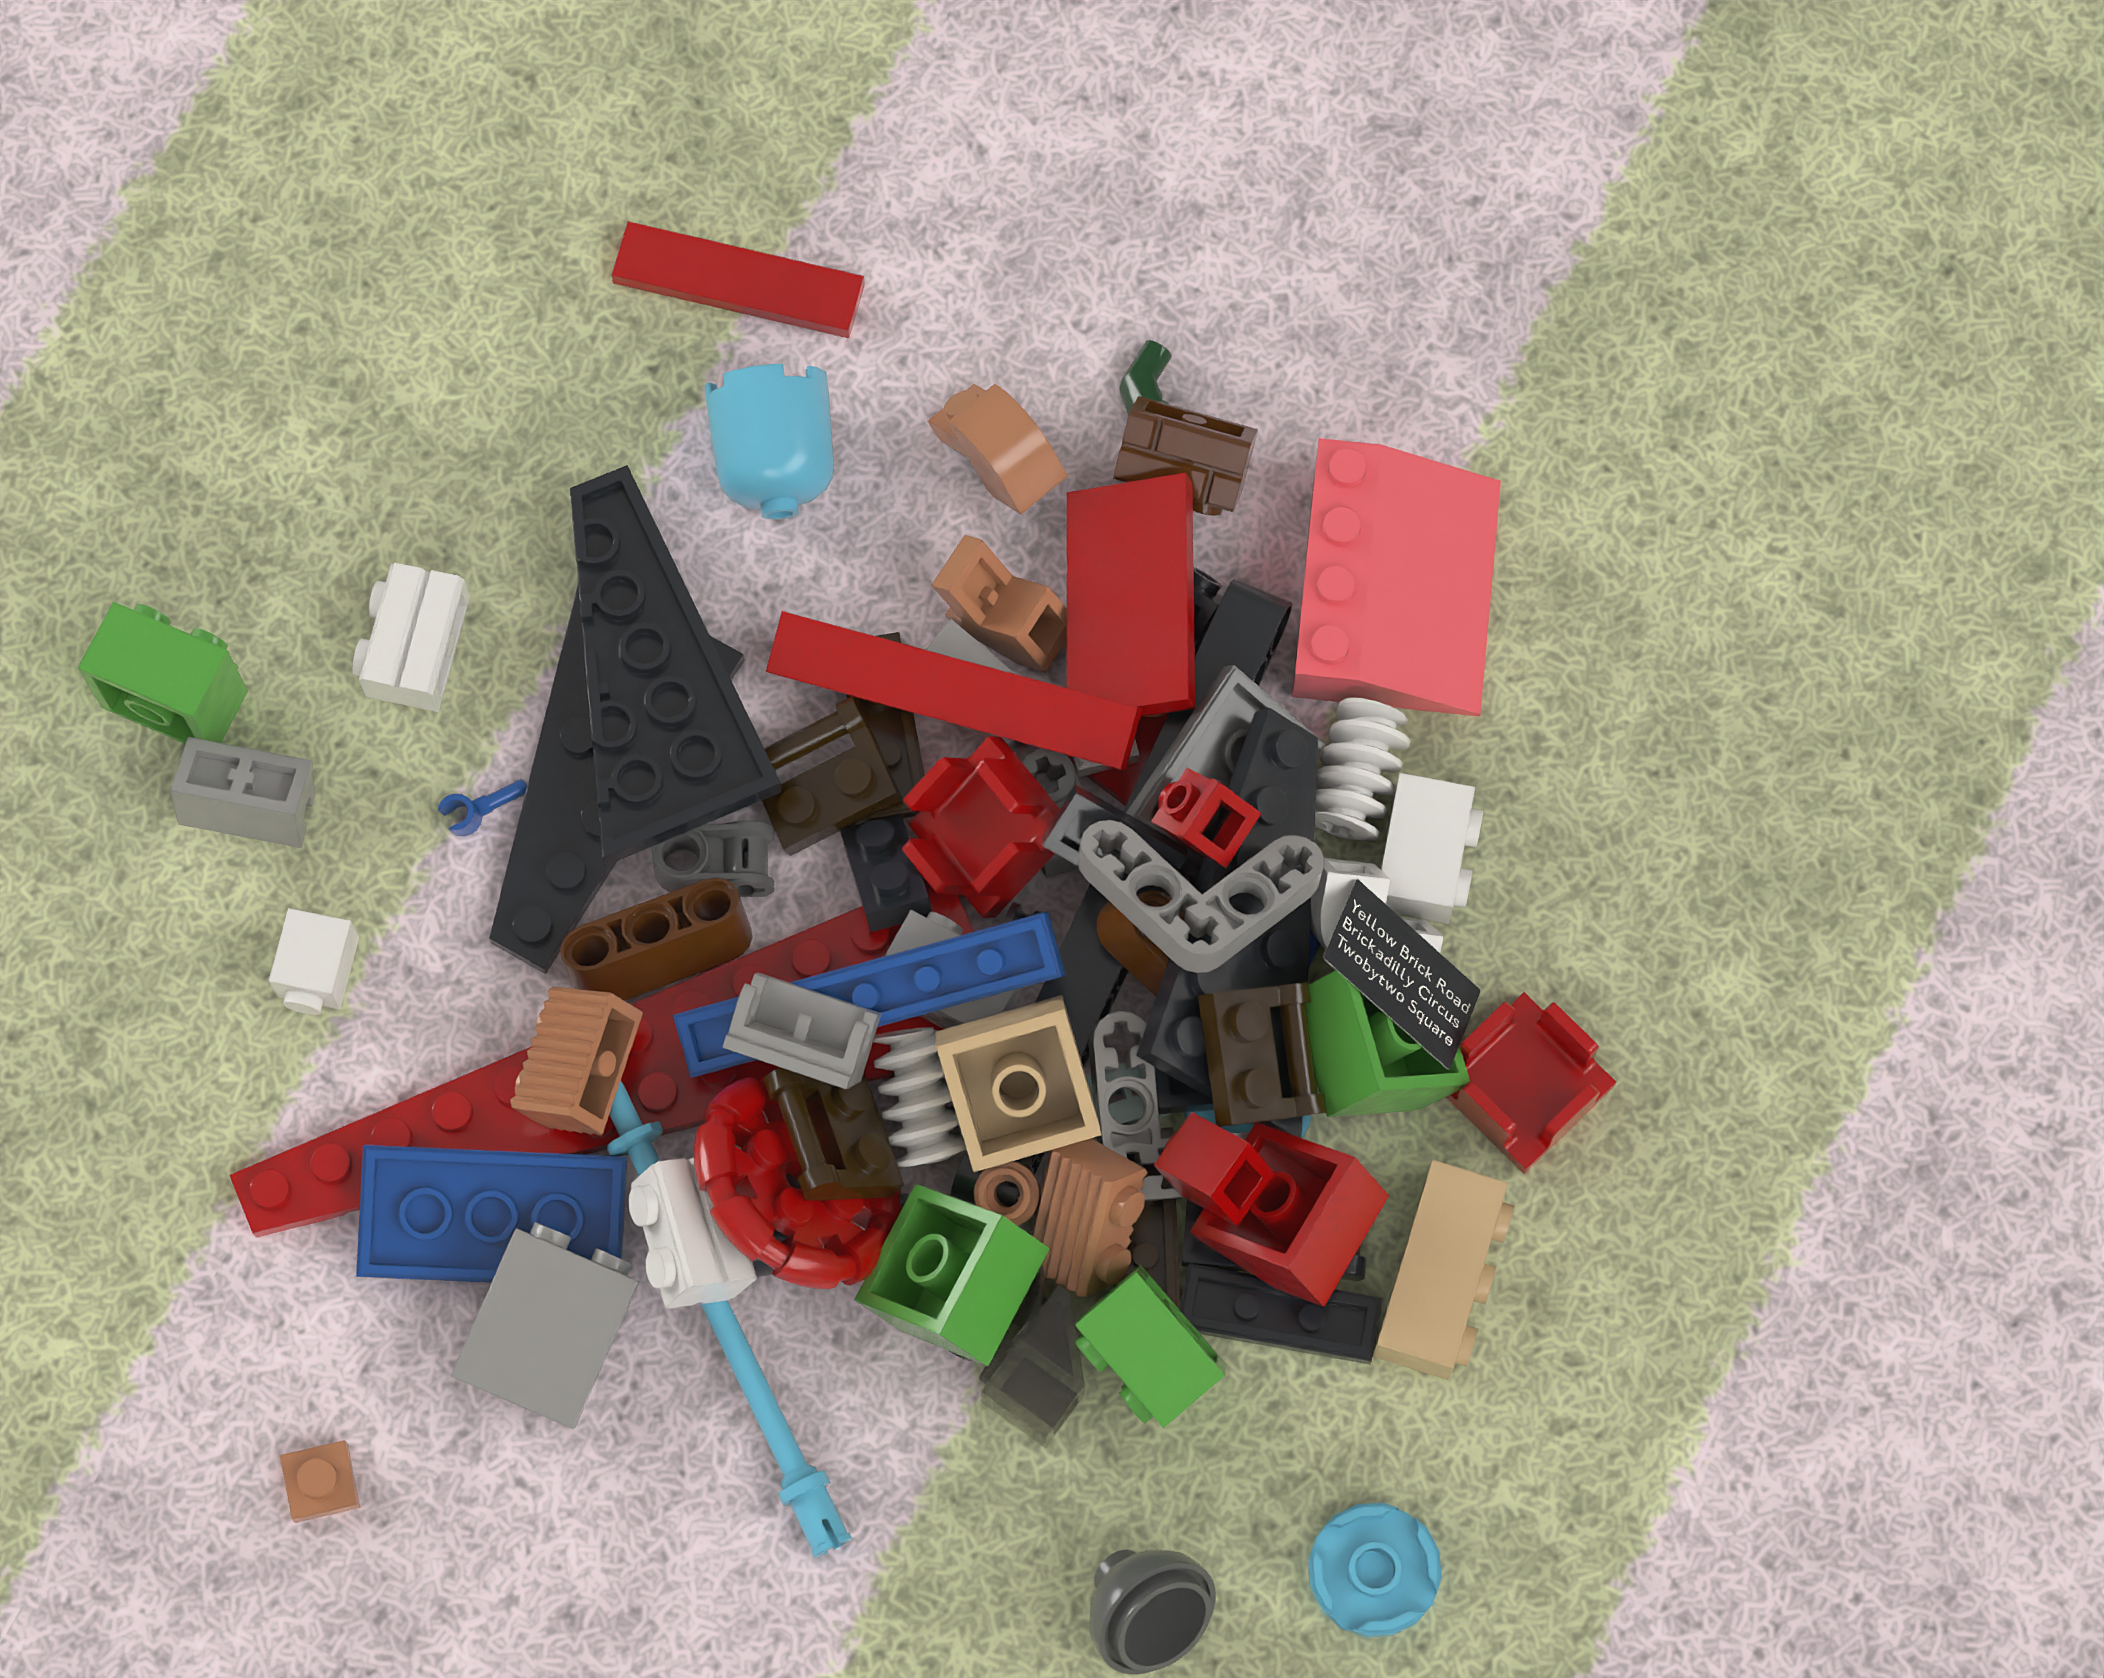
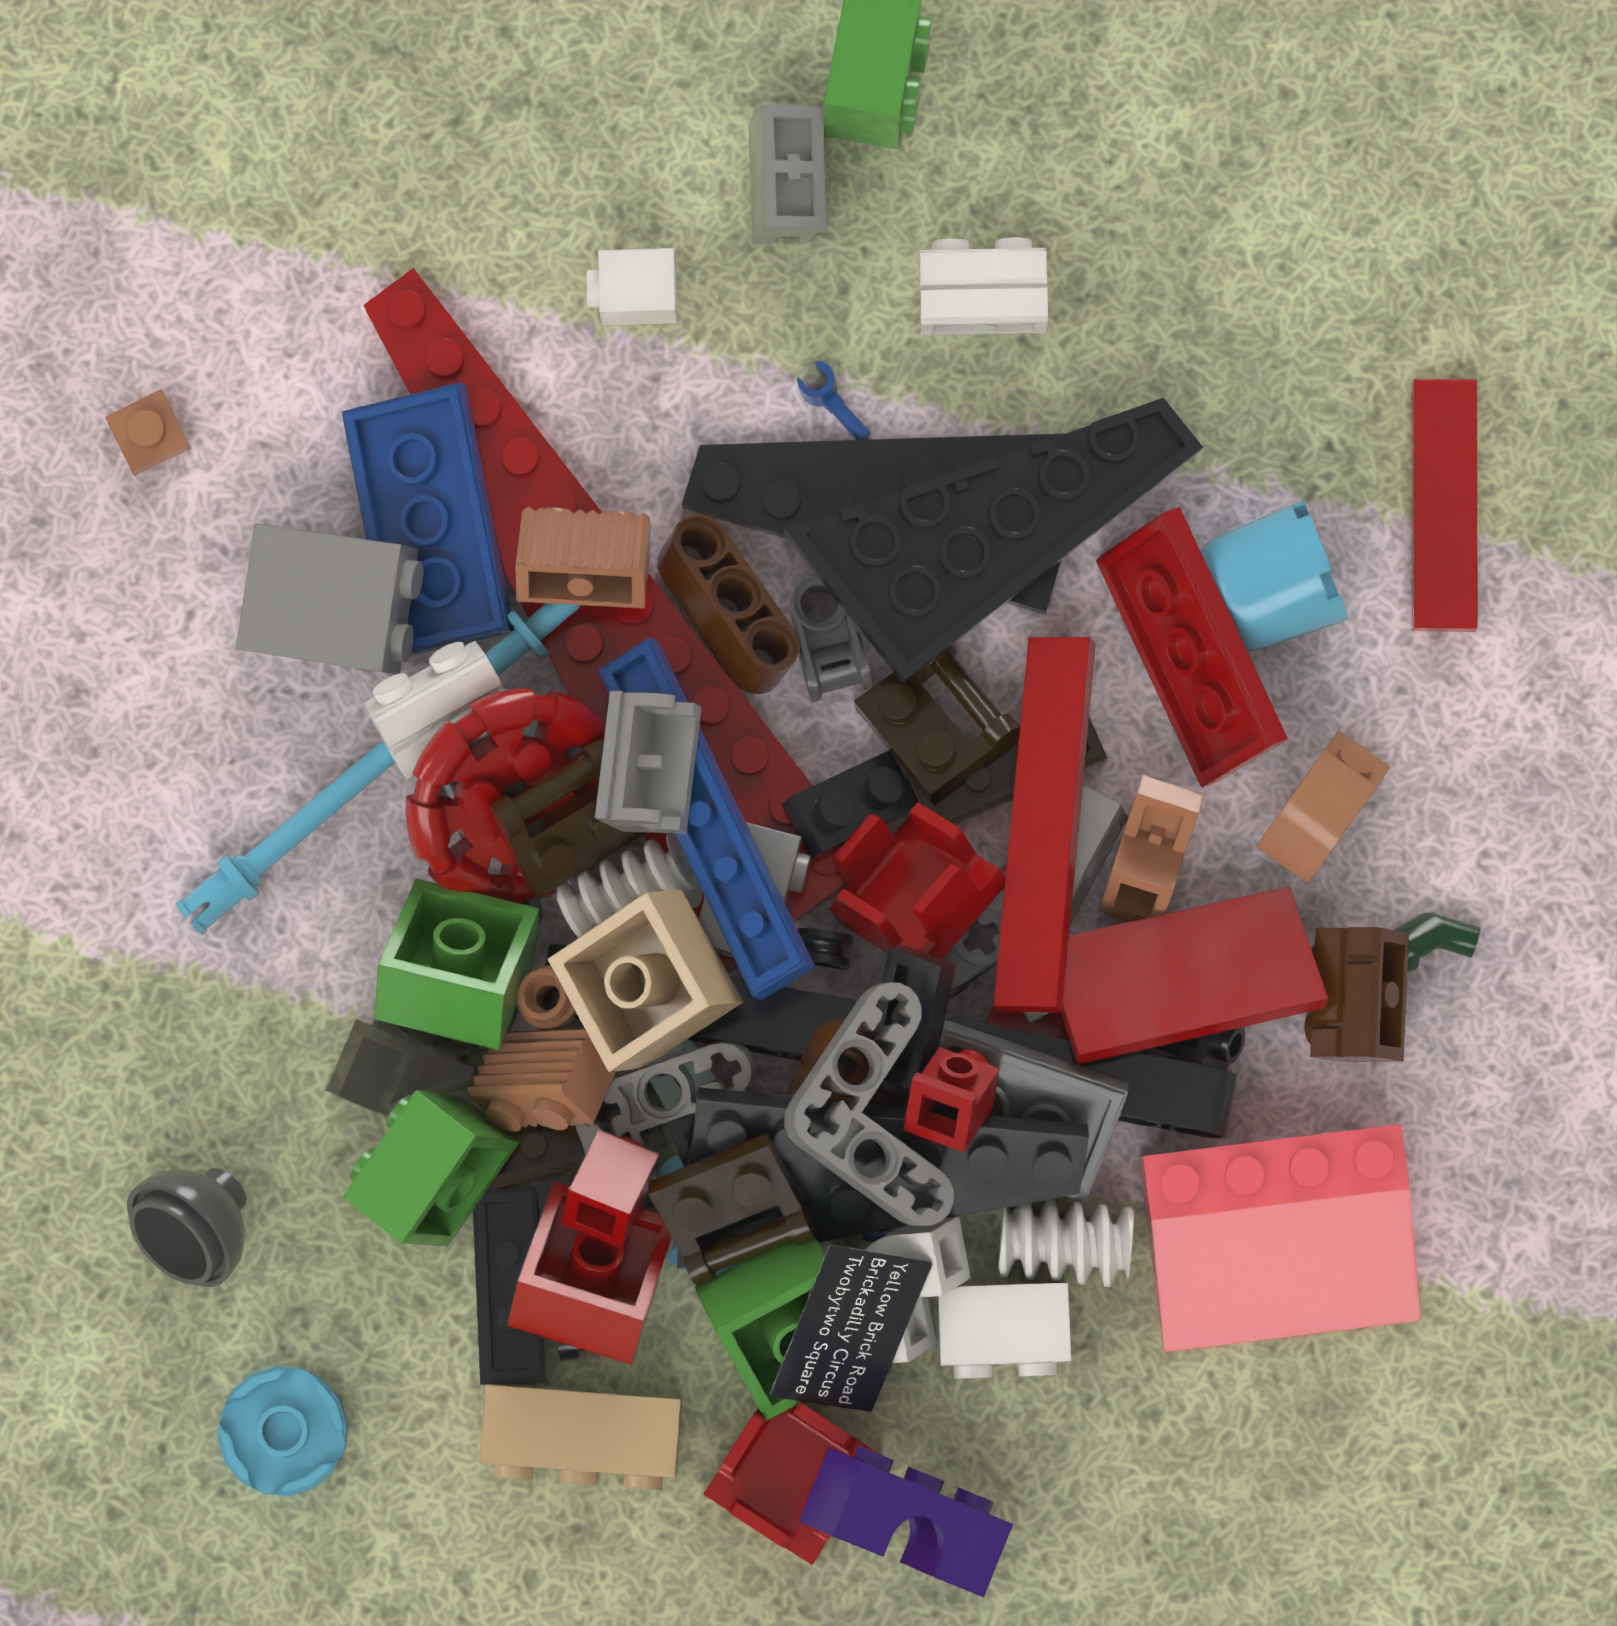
camera: 80 degrees right, 10 degrees up
none -> dark purple arch [799,1446,1013,1597]
none -> red tile [1096,507,1288,788]

